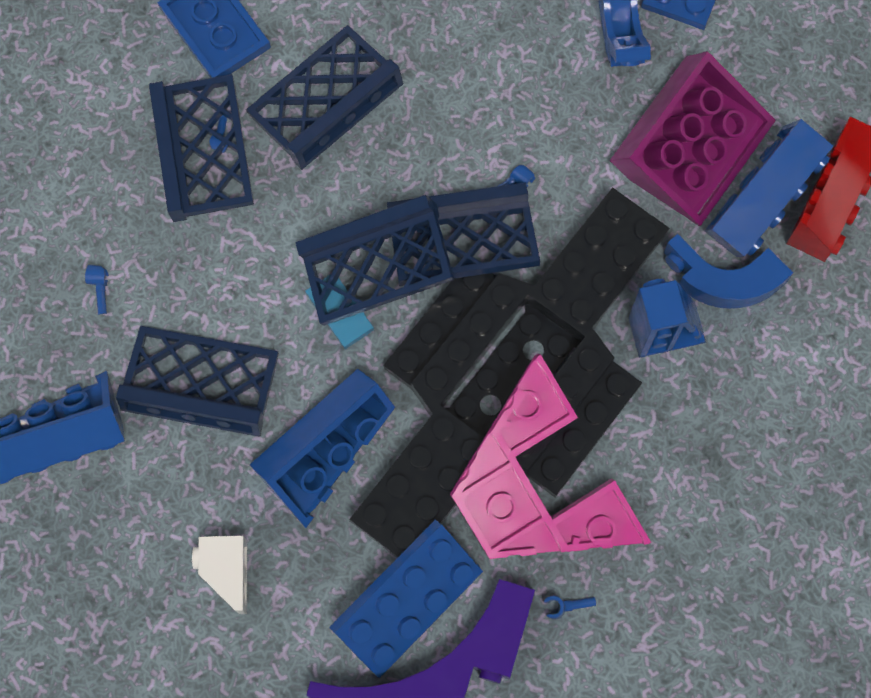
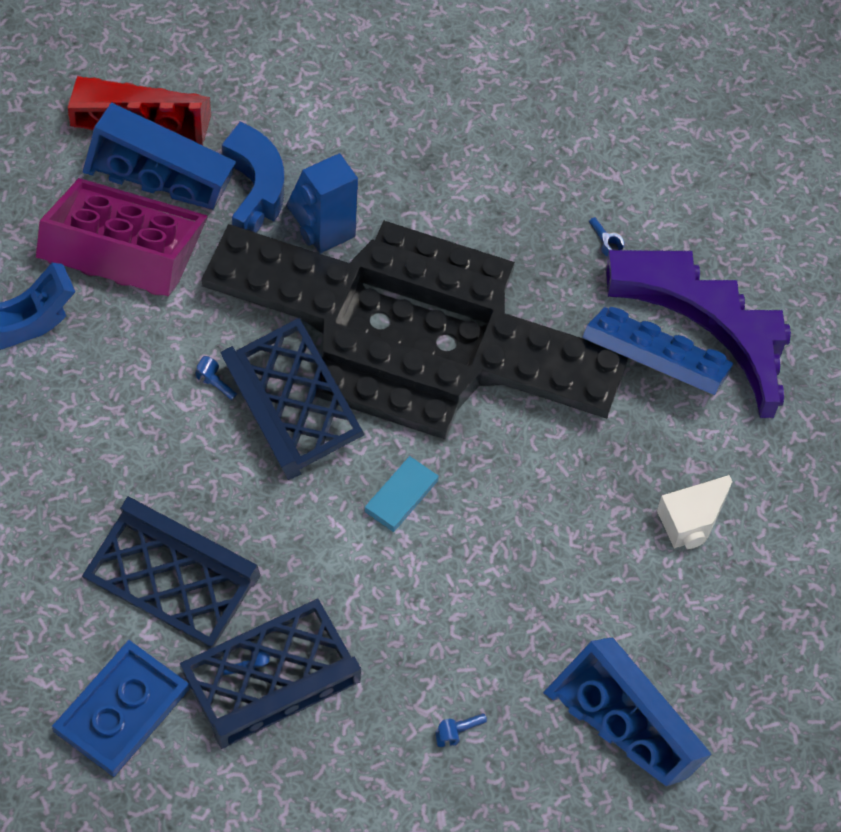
camera: 115 degrees left, 15 degrees down
dark blue fence [116,326,279,437] -> none
blue wedge [250,369,395,528] -> none
dark blue fence [295,195,455,326] -> none
dark pink wing [450,354,651,559] -> none

